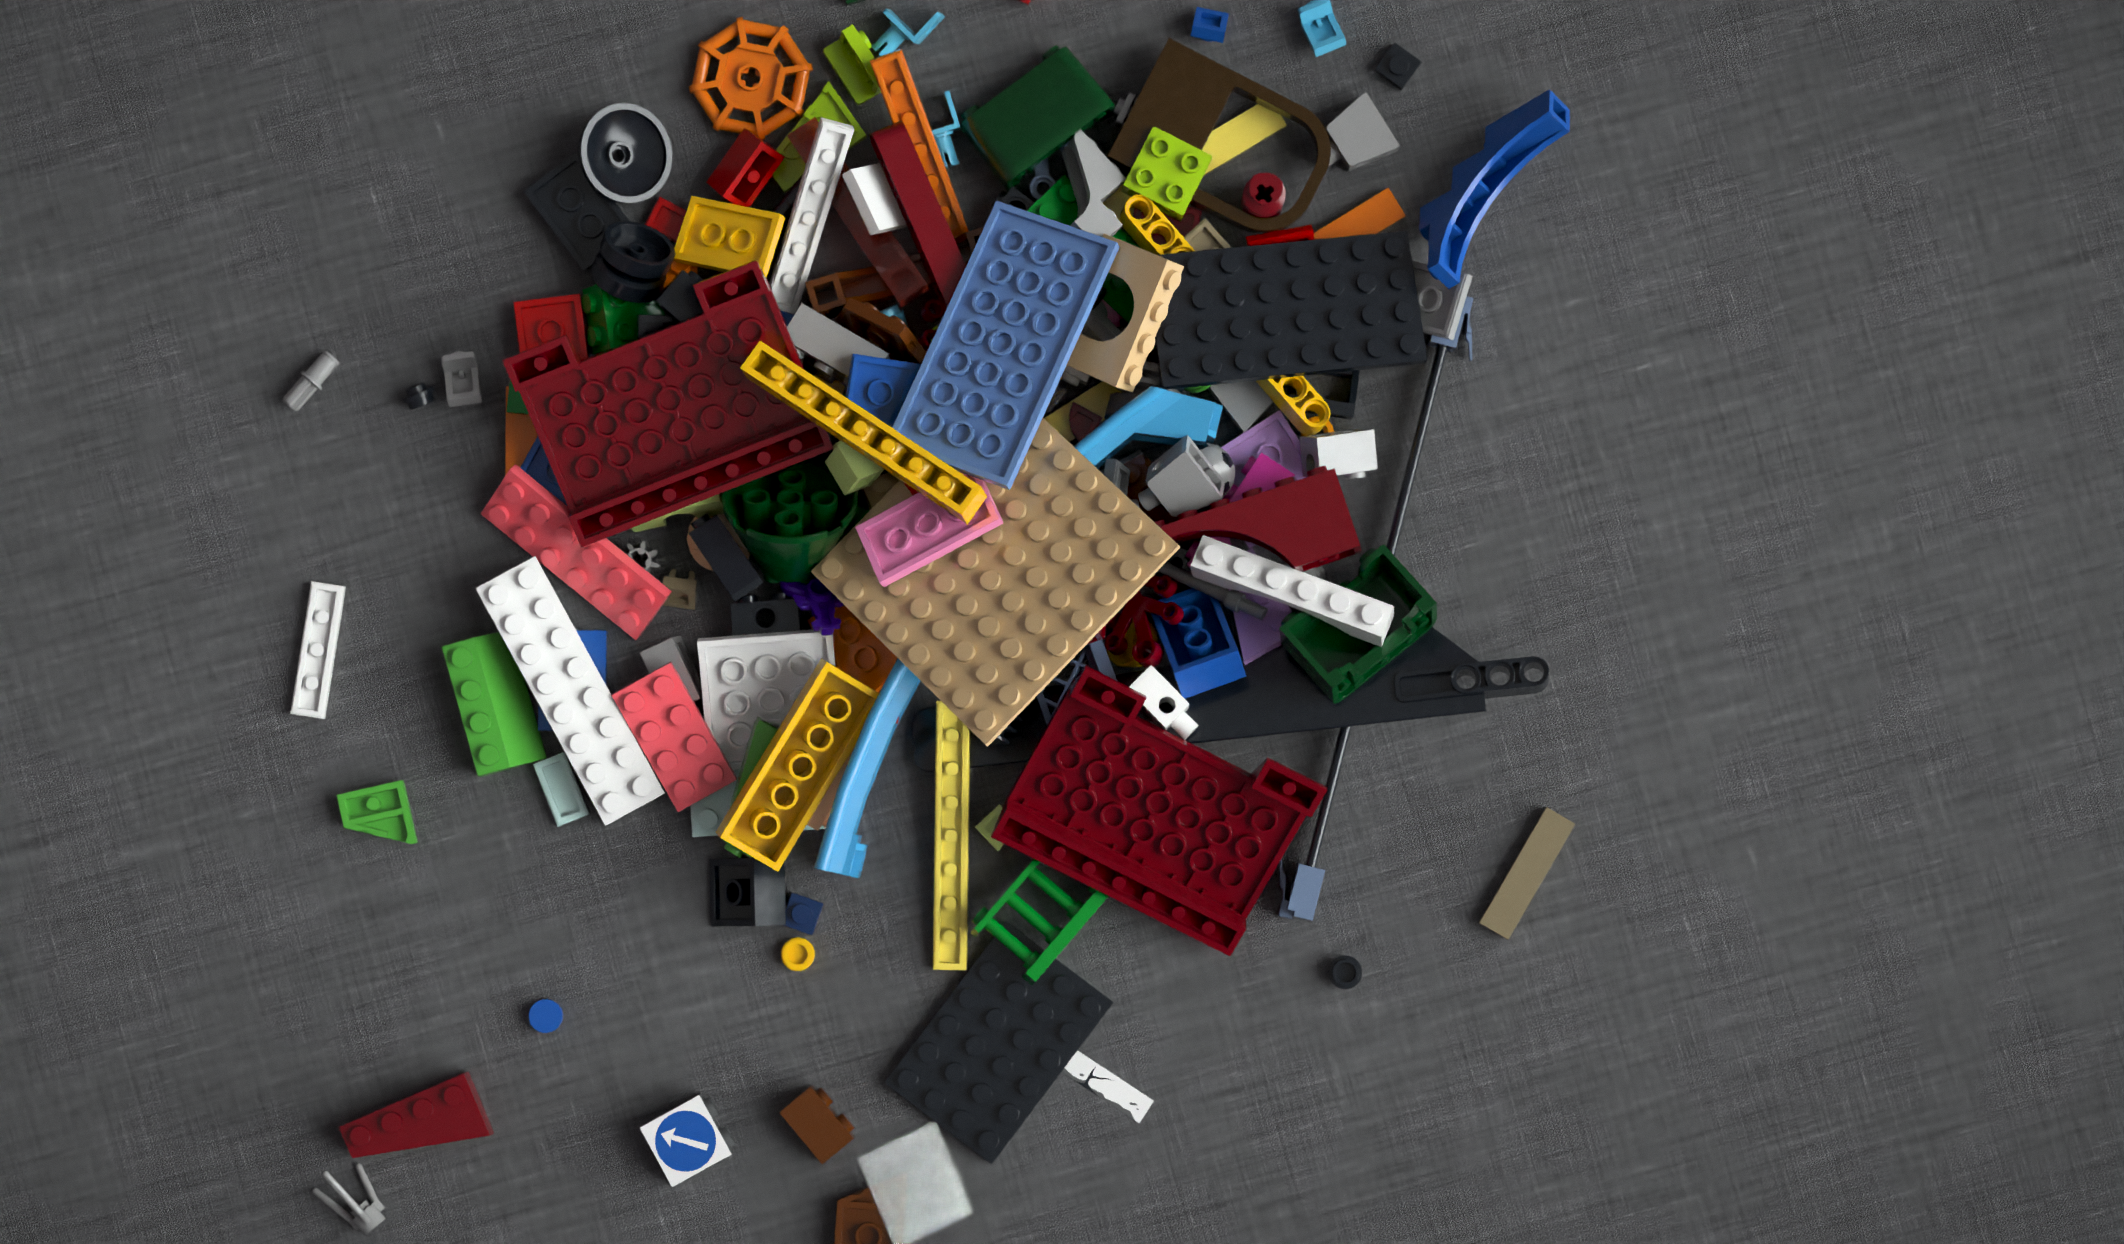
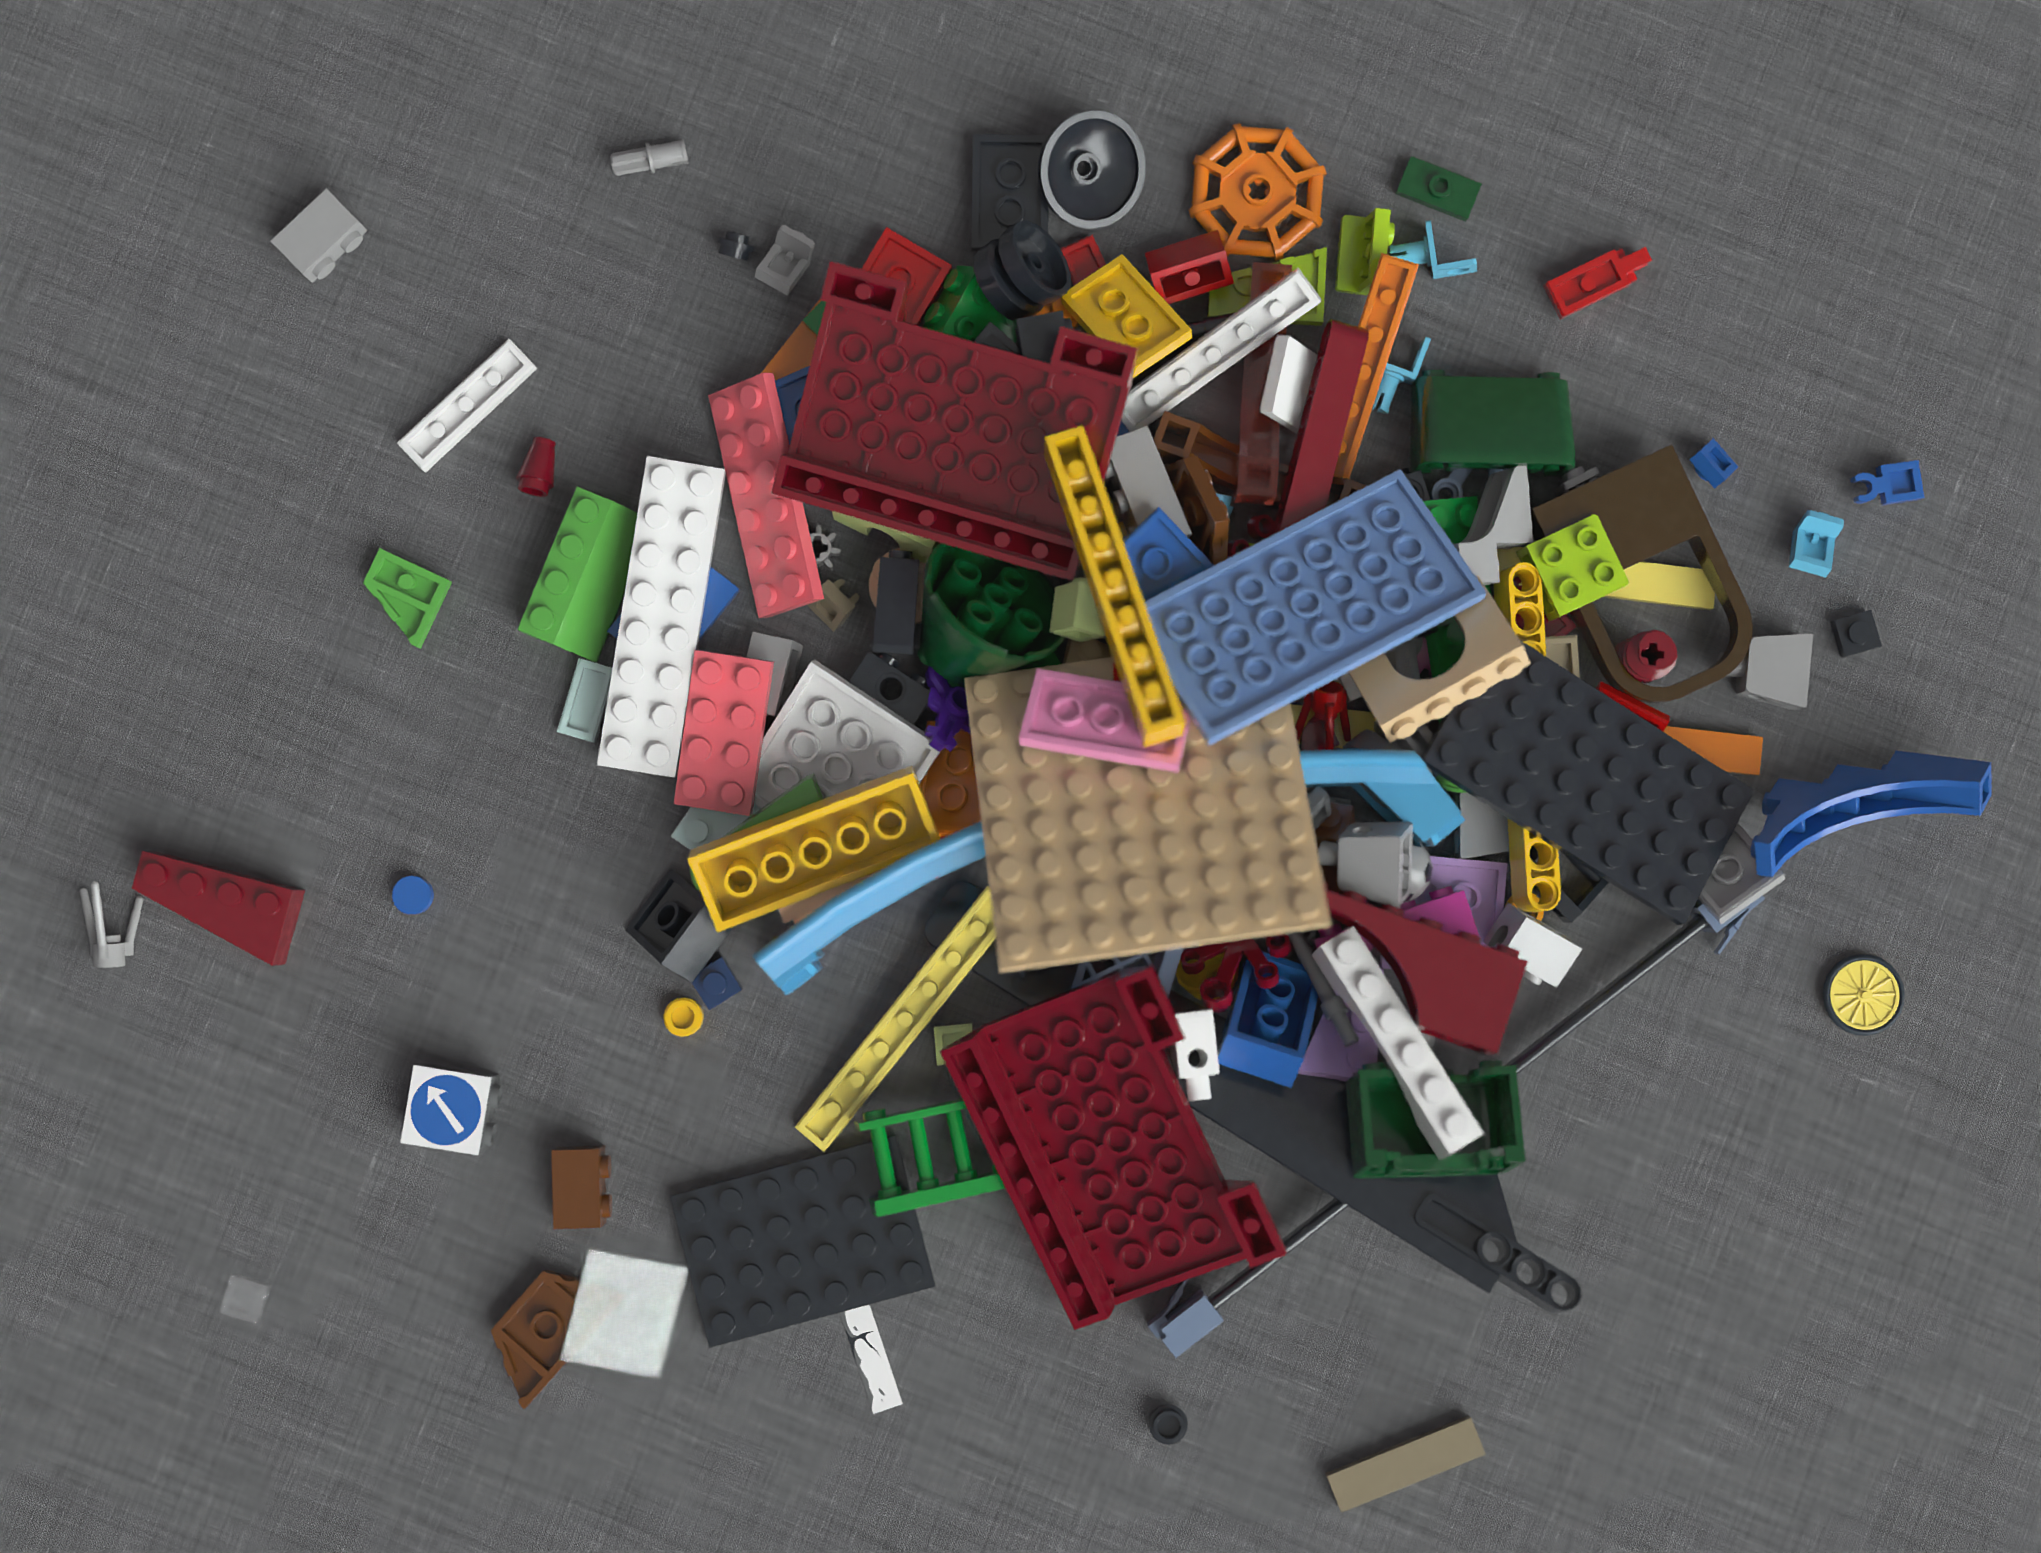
camera: 40 degrees right, 0 degrees up
none -> light grey brick [271,188,368,283]
none -> dark red cone [516,437,556,497]
none -> red plant [1295,681,1351,750]
none -> light yellow wheel [1823,954,1905,1036]

